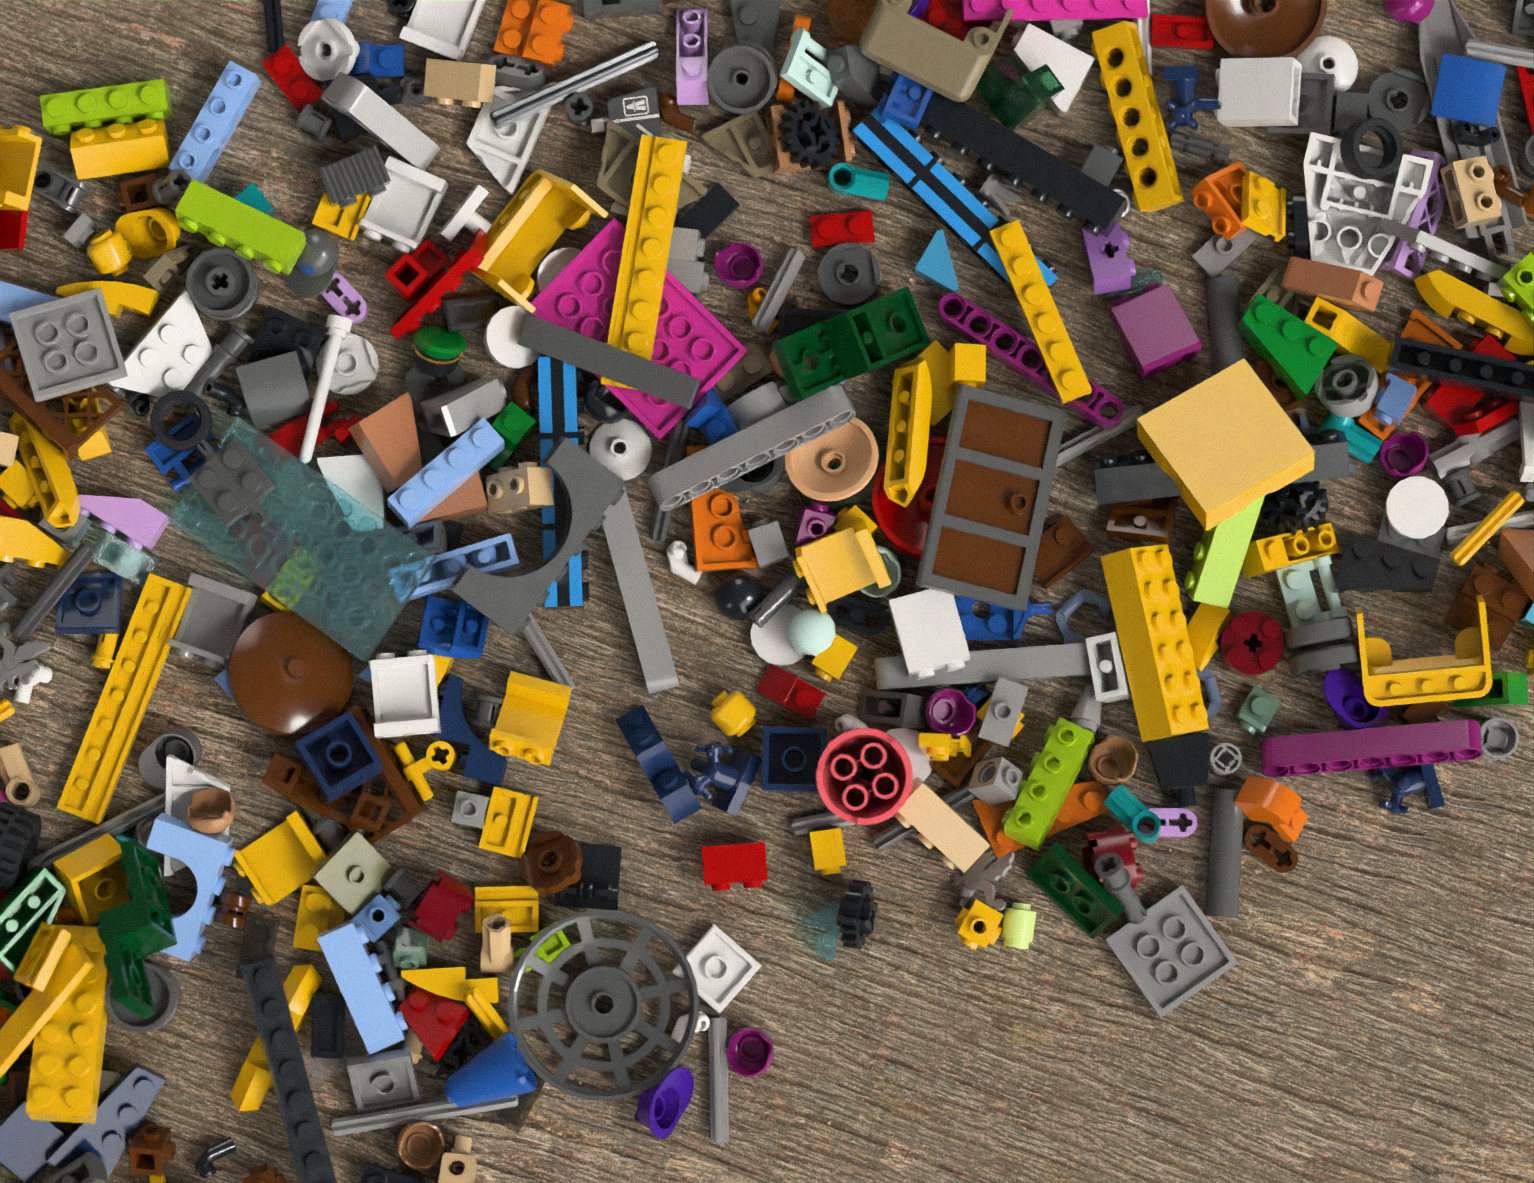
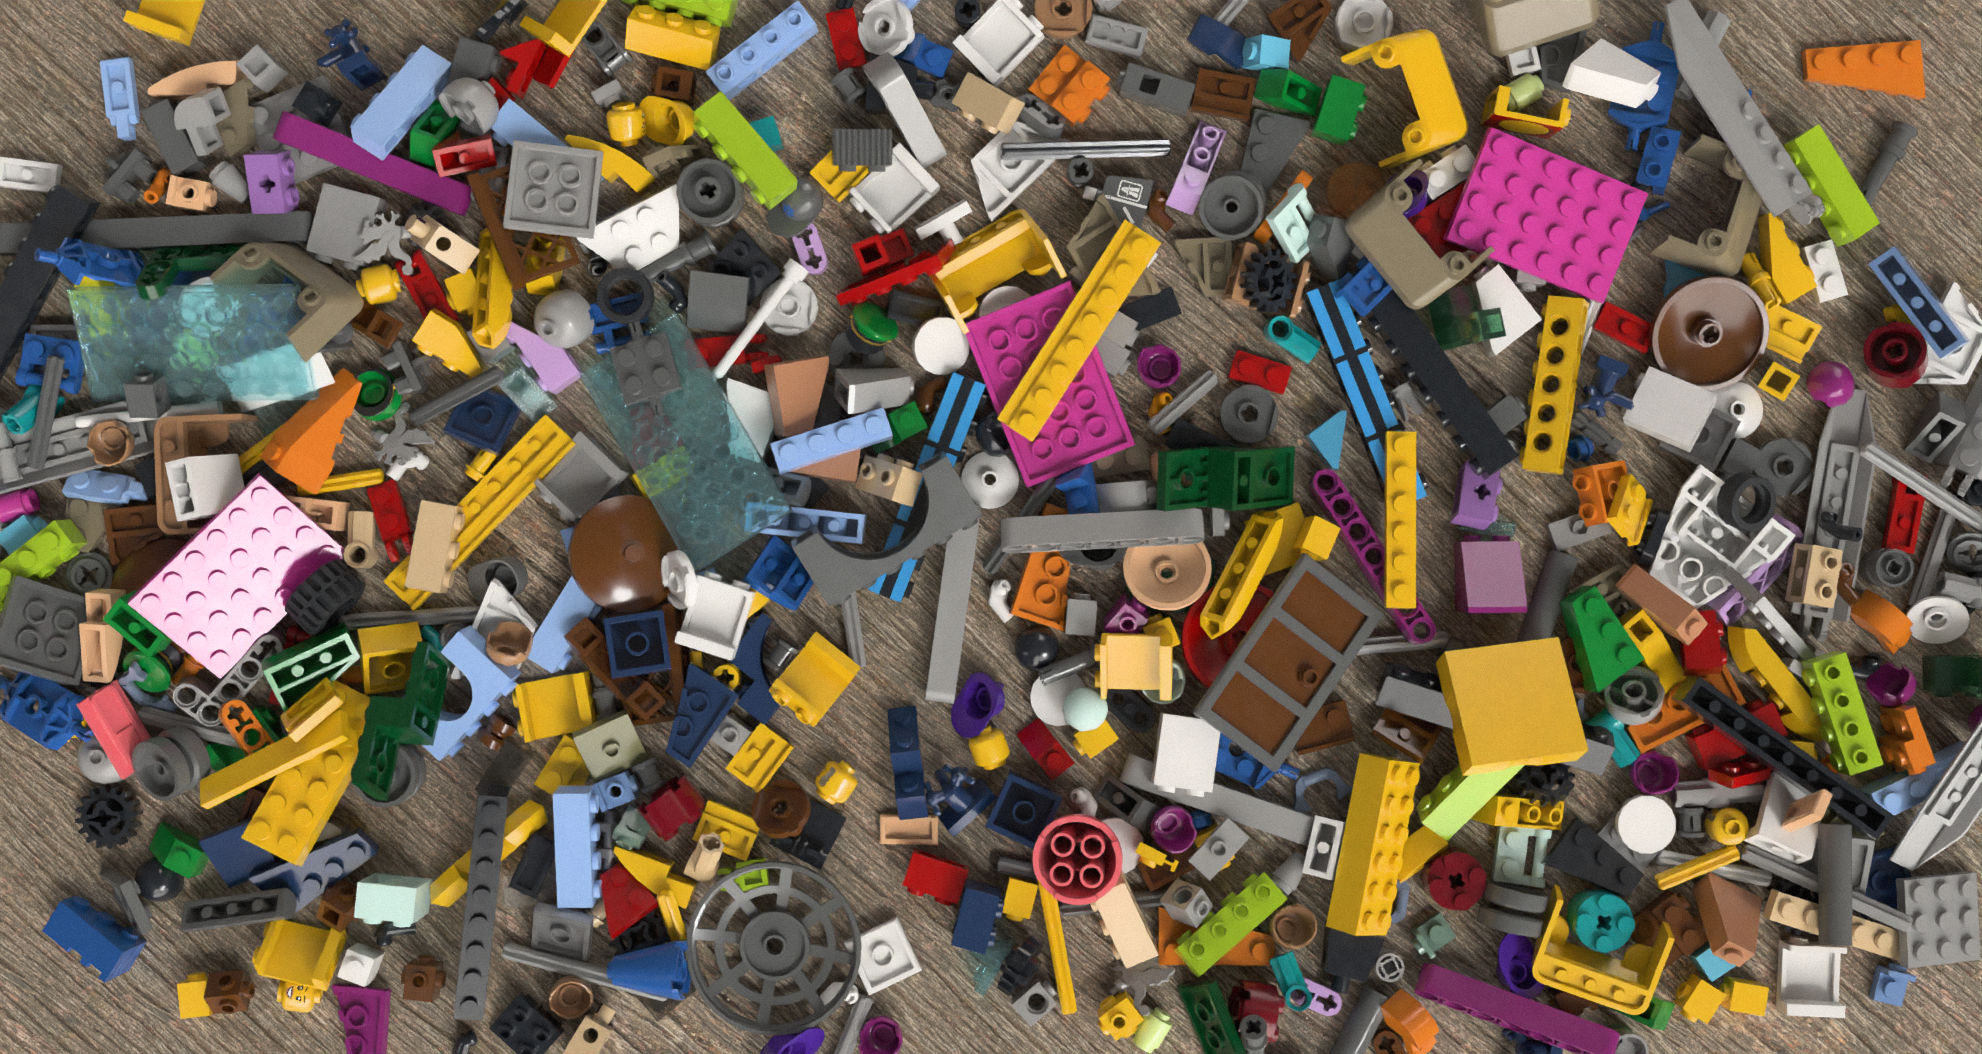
camera: 25 degrees right, 5 degrees up
dark grey bush [152,169,192,205] -> none
dark grey tile [518,314,701,409] -> none
medium blue brick [1373,373,1417,426] -> none
blue slope [1431,53,1506,128] -> none
none -> light aqua brick [354,873,432,927]
none -> red hinge [366,479,414,563]
none -> tan brick [405,500,465,593]
none -> light blue brick [527,576,603,673]
none -> light grey cylinder [533,289,594,349]
none -> white tile [661,550,698,610]
none -> dark blue wing [666,661,740,768]
none -> yellow head [815,760,858,805]
none -> light nougat tile [880,814,938,845]
none -> dark purple piece [951,672,1005,738]
none -> dark blue brick [951,879,1004,954]
none -> light grey brick [1011,976,1058,1027]
none -> yellow axle [1038,880,1077,1015]
none -> light grey plate [1209,507,1229,536]
none -> teal brick [1566,888,1635,953]
none -> blue plate [1567,434,1594,462]
none -> red brick [1679,610,1727,676]
none -> yellow head [1705,806,1749,846]
none -> yellow brick [1757,361,1801,401]

